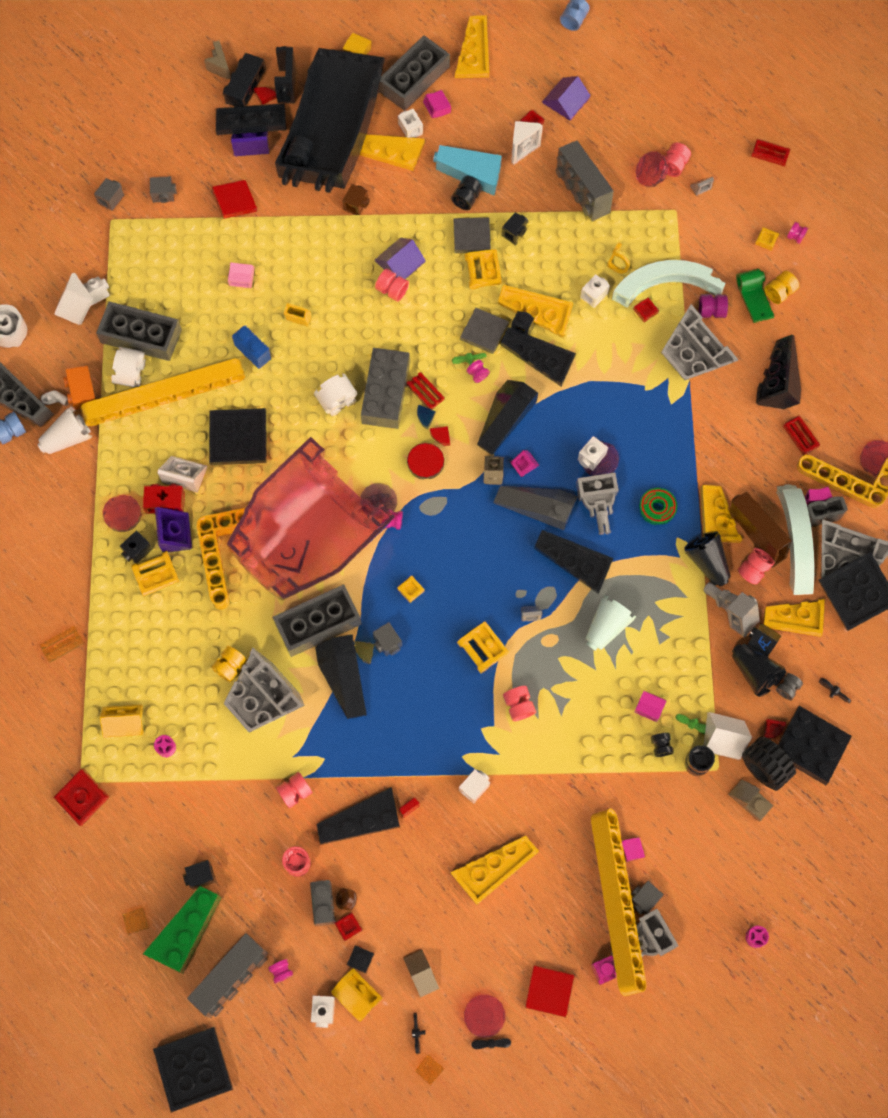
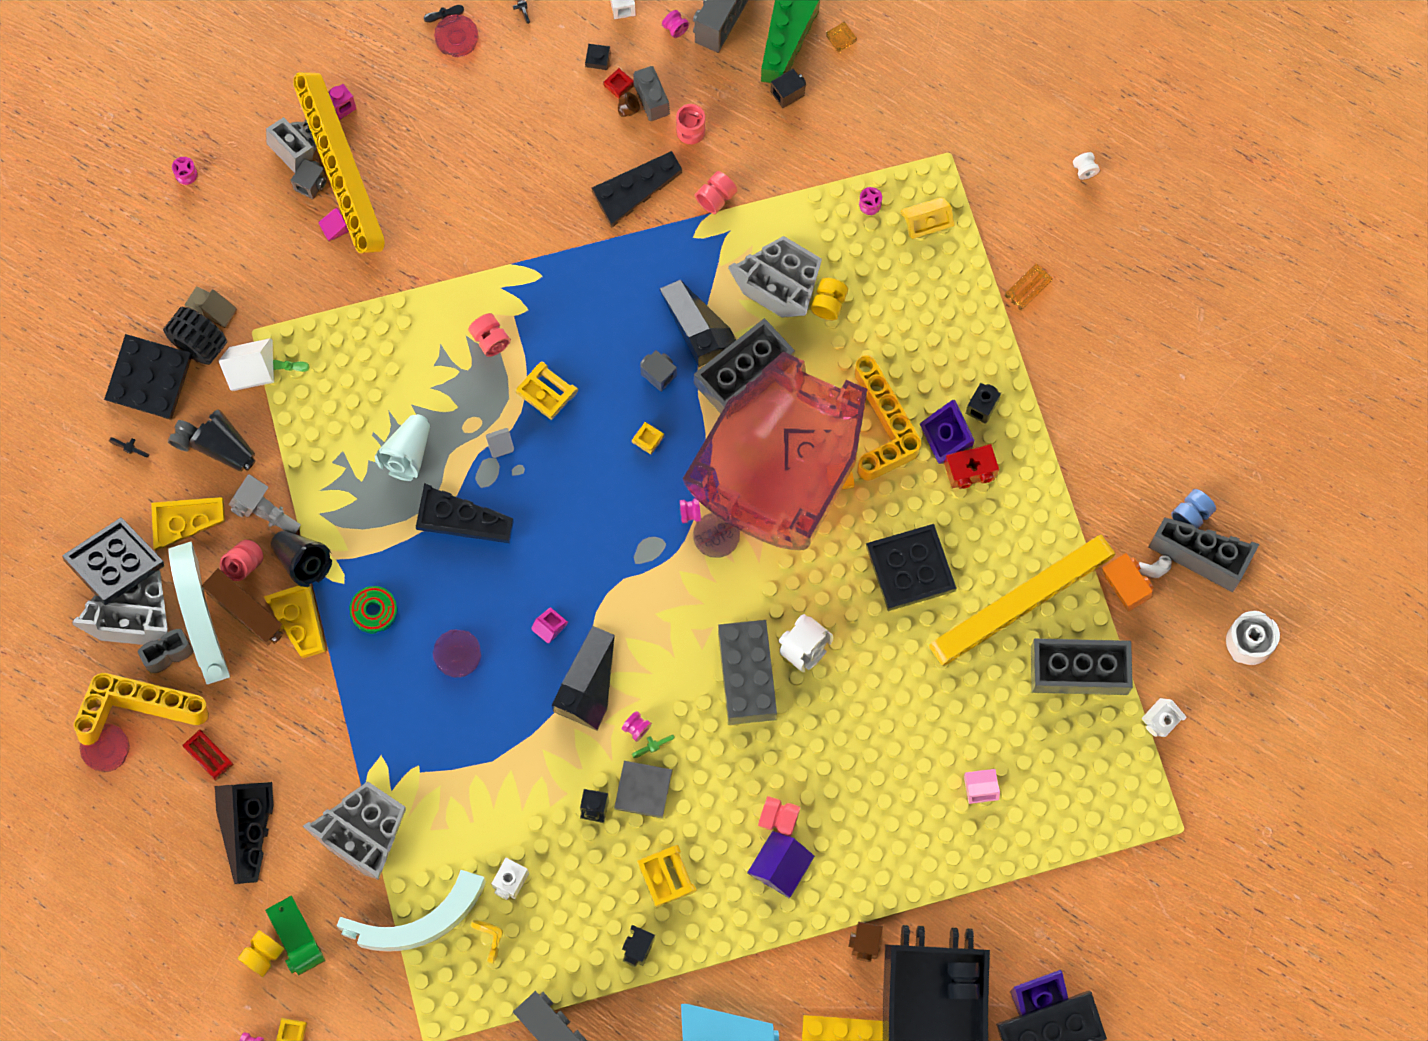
camera: 165 degrees right, 0 degrees up
white cone [38,406,93,454] -> none
red tile [53,768,110,826] -> none
white slope [54,273,94,325] -> none
dark grey brick [94,178,124,211] -> none
clear pink tile [103,495,142,532] -> none
white brick [112,346,146,388] -> none
yellow plate [131,551,180,596] -> none
dark grey brick [150,176,177,203] -> none
white slope [158,456,207,493] -> none
red tile [212,180,257,219] -> none
blue brick [232,325,271,369] -> none
yellow piece [284,303,311,327] -> none
yellow panel [331,968,382,1022] -> none
clear yellow tile [355,641,375,664] -> none
red tile [399,797,420,818] -> none
dark tan slope [403,950,439,998] -> none
red tile [406,372,445,411] -> none
red tile [407,443,445,480] -> none
tile [417,405,436,429] -> none
red tile [429,426,451,446] -> none
yellow wing [450,836,539,905] -> none
black wheel [451,176,483,211] -> none
flat silver tile [453,218,491,253] -> none
white brick [459,770,490,804] -> none
dark tan slope [484,456,504,485] -> none
dark grey wedge [493,486,578,530] -> none
yellow wing [498,285,573,339] -> none
black wing [501,327,576,387] -> none
red tile [525,966,575,1018] -> none
light grey brick [576,473,619,535] -> none
white brick [578,436,608,471] -> none
red tile [633,298,659,322] -> none
dark pink piece [634,691,667,722] -> none
black wheel [650,733,674,757] -> none
black wheel [685,745,715,776] -> none
magenta wheel [699,294,728,318] -> none
black brick [748,623,781,657] -> none
red tile [764,719,786,739] -> none
dark pink piece [804,487,832,506] -> none

